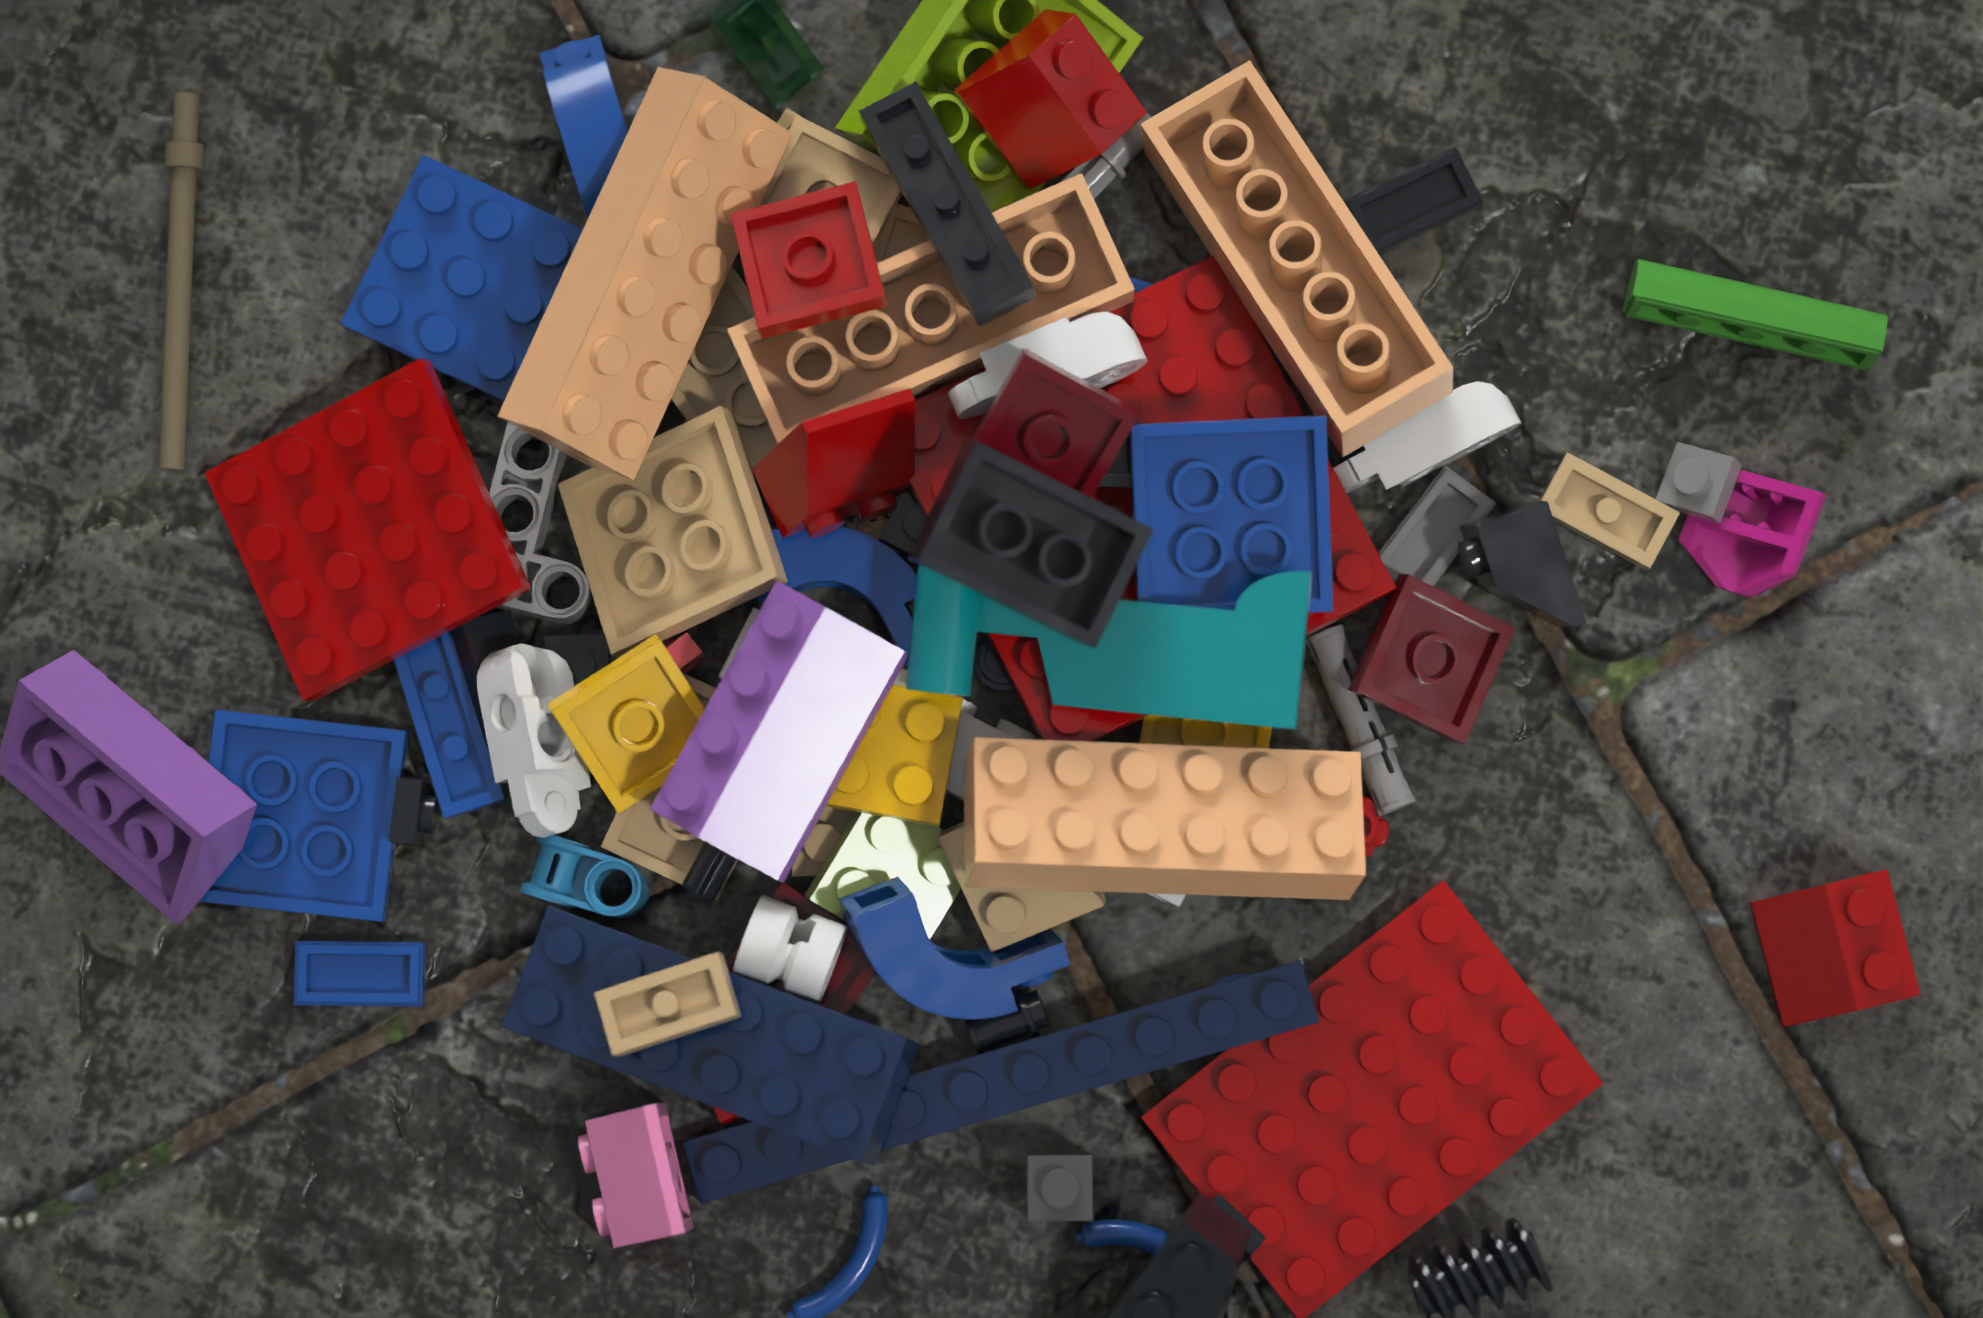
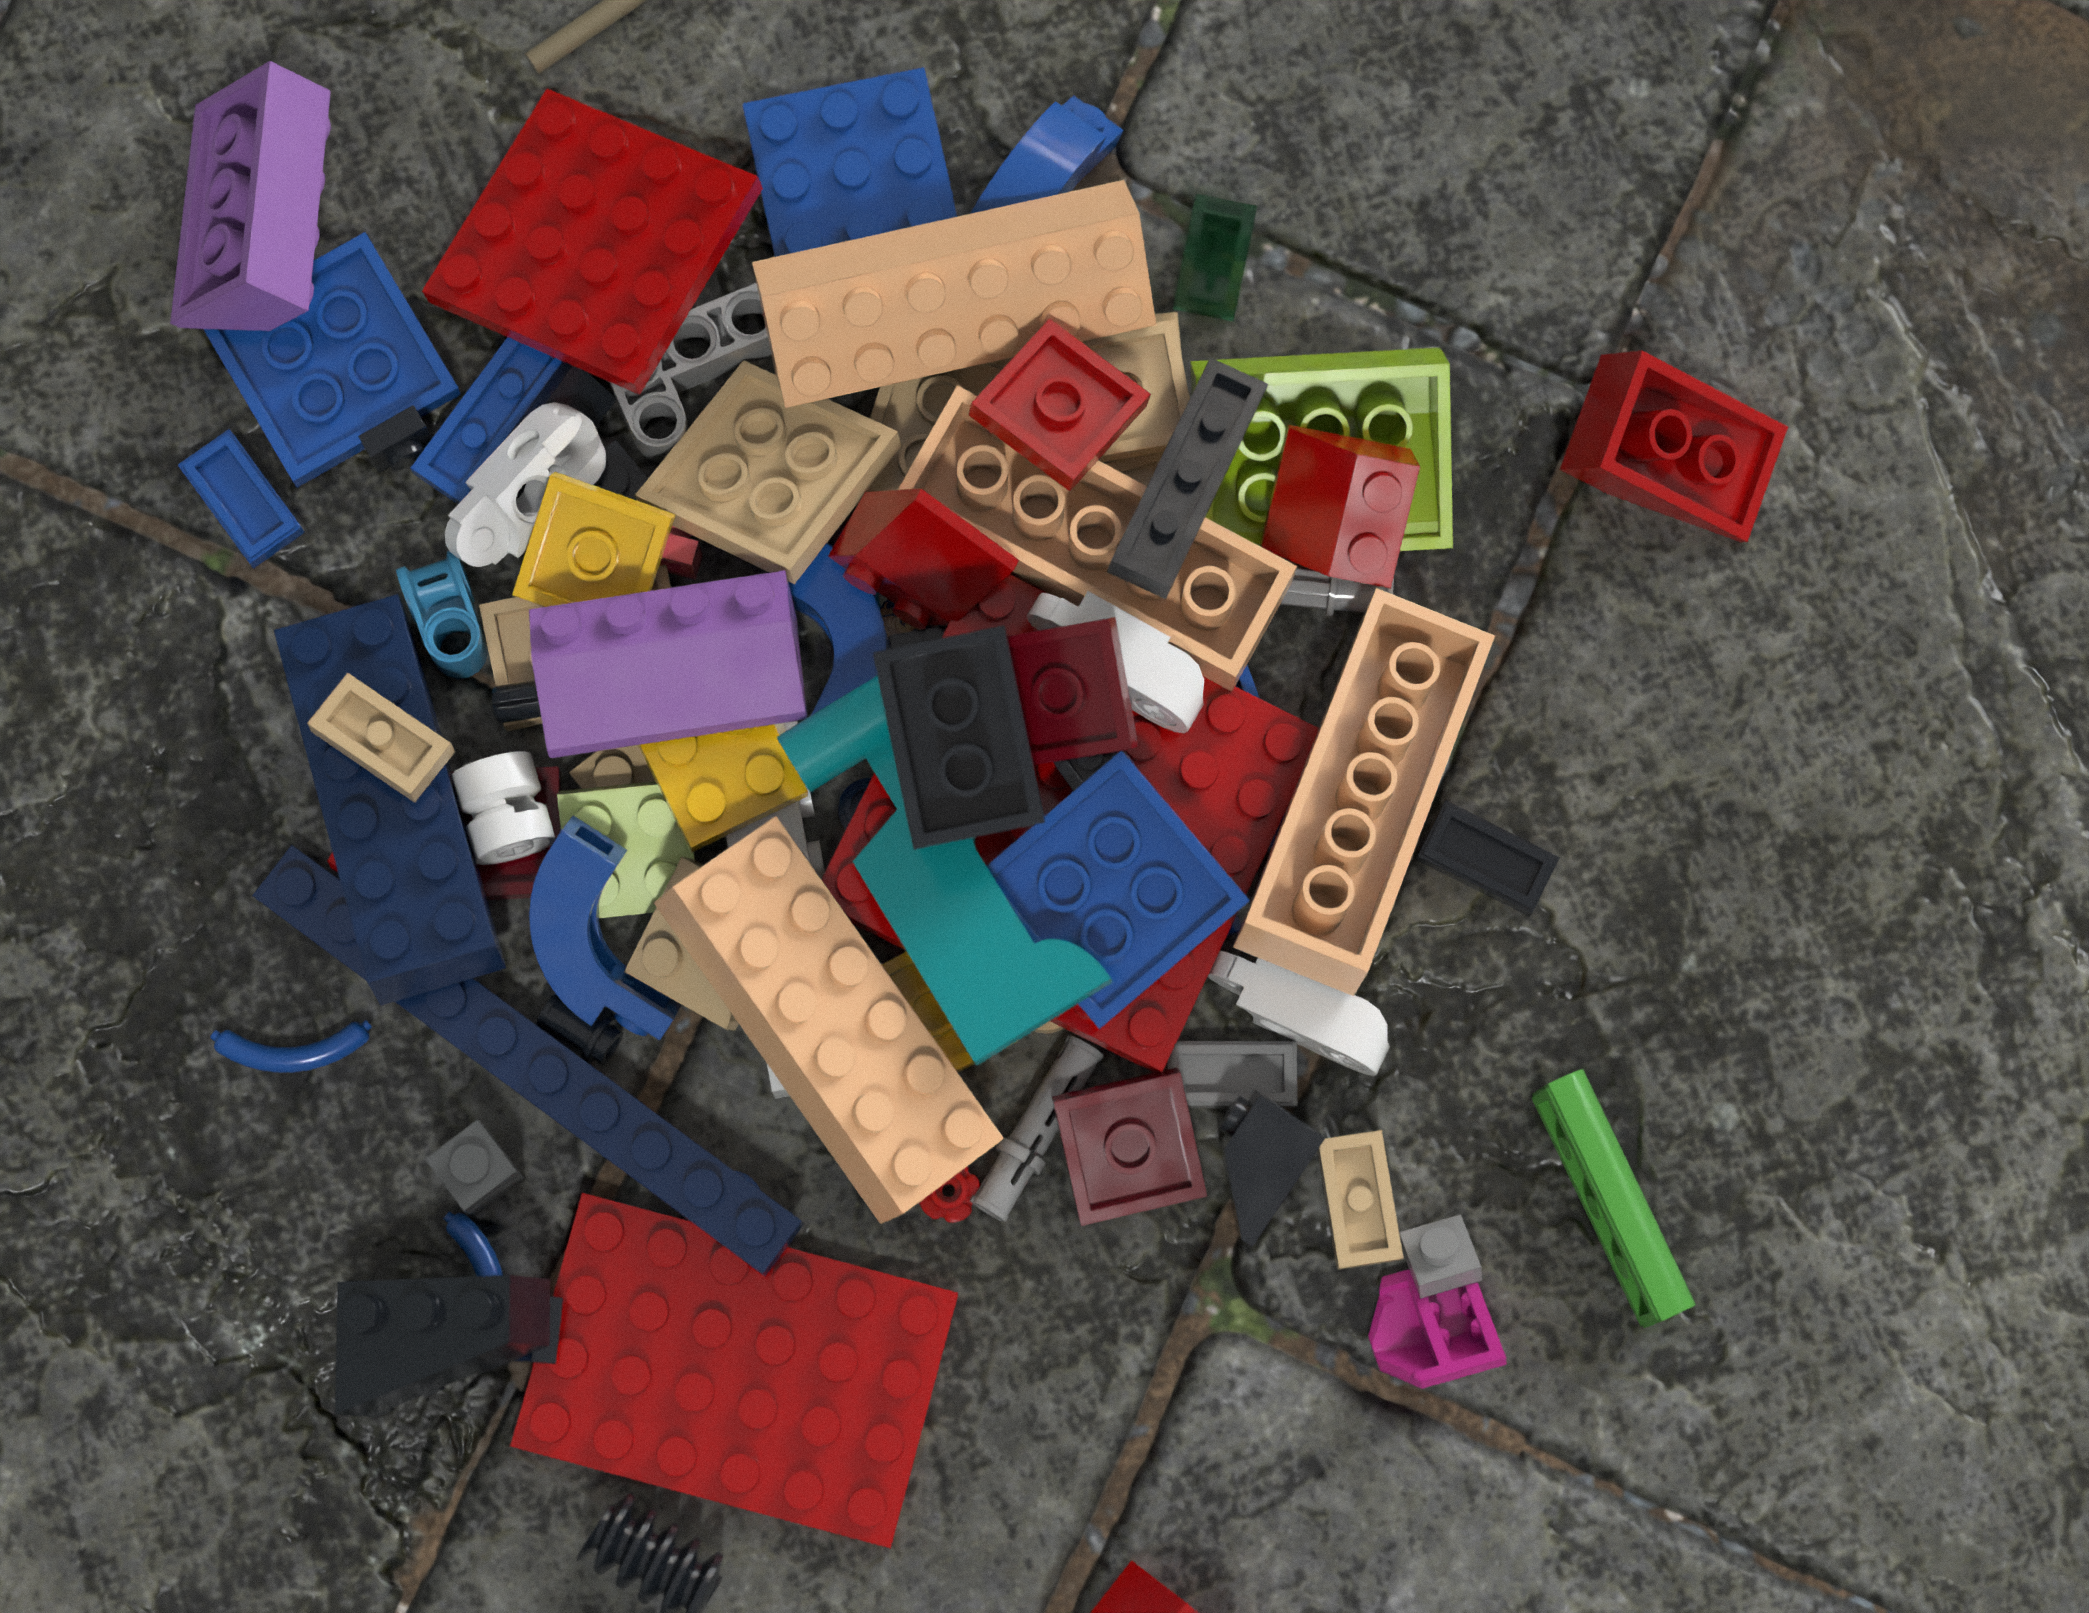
camera: 45 degrees right, 5 degrees down
bright pink slope [578,1103,694,1248] -> none

